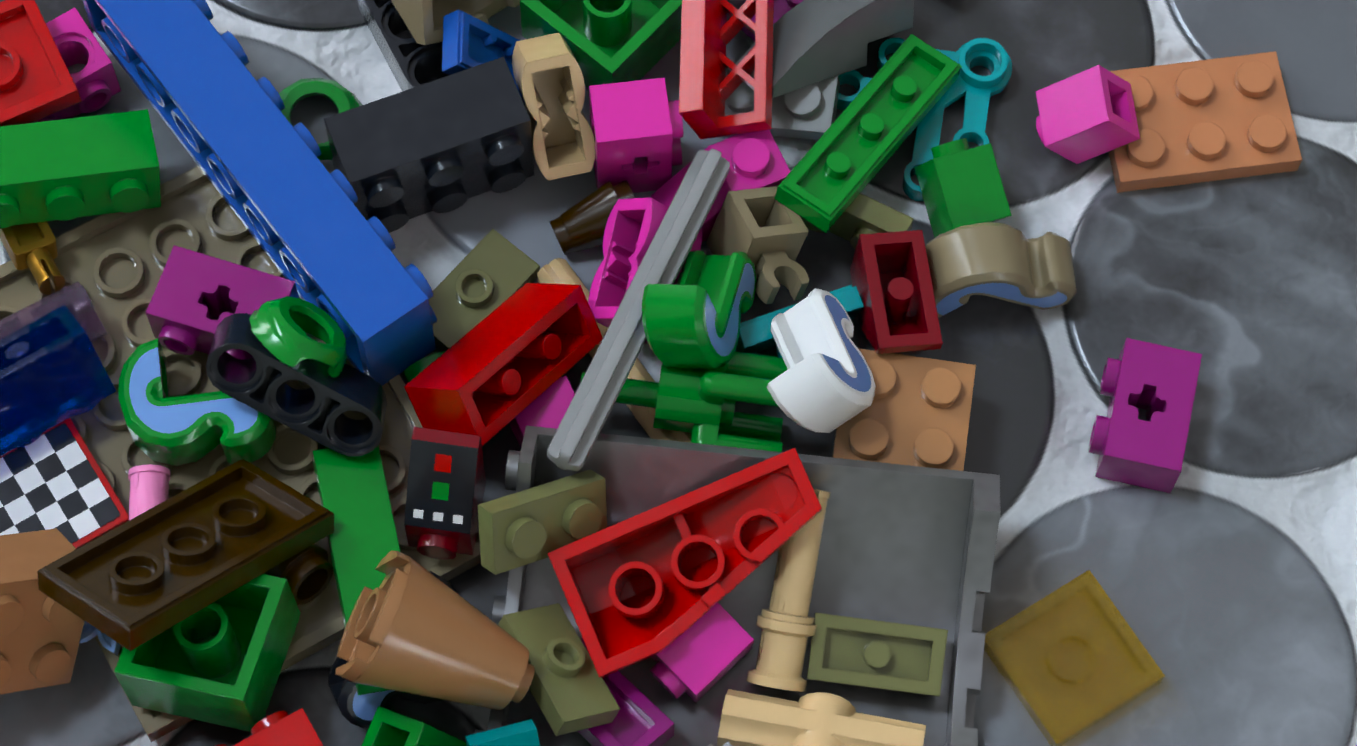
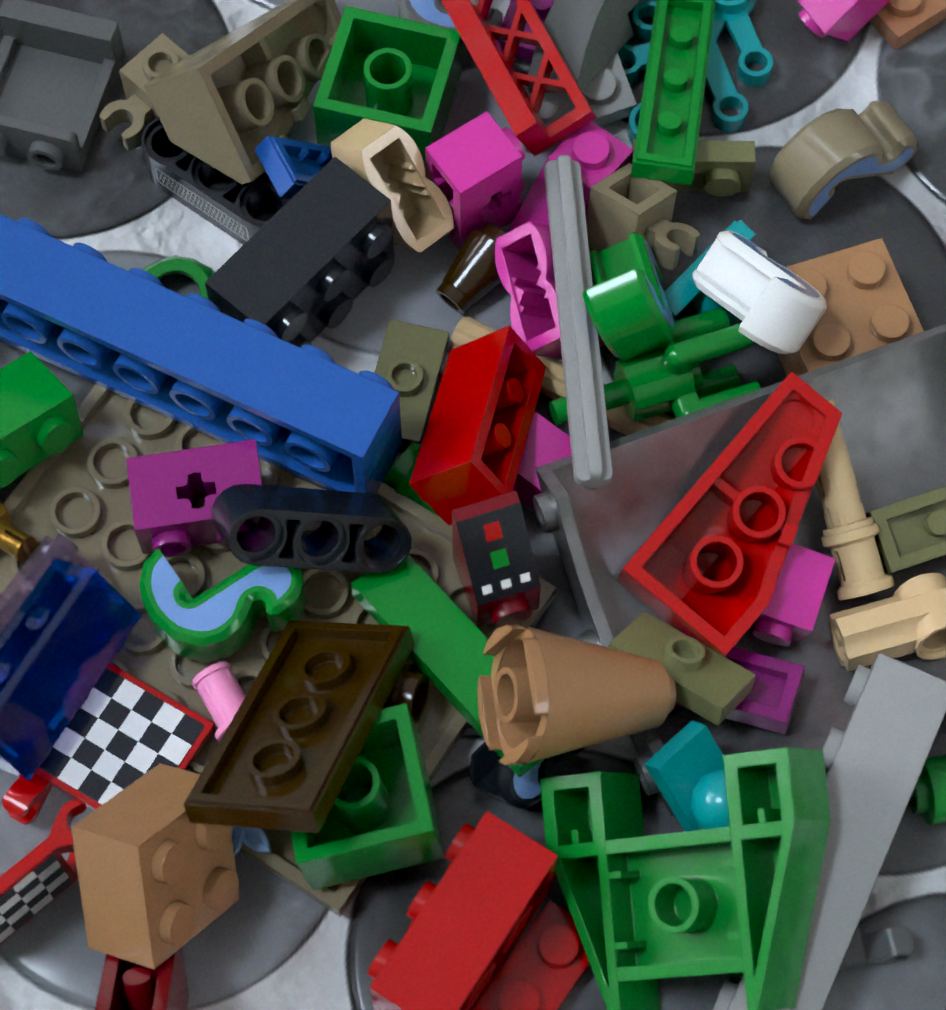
camera: 25 degrees left, 0 degrees up
green piece [249,296,346,378] -> none
olive plate [478,469,607,575] -> none
dark red slope [850,230,943,354] -> none
green brick [914,138,1012,238] -> none

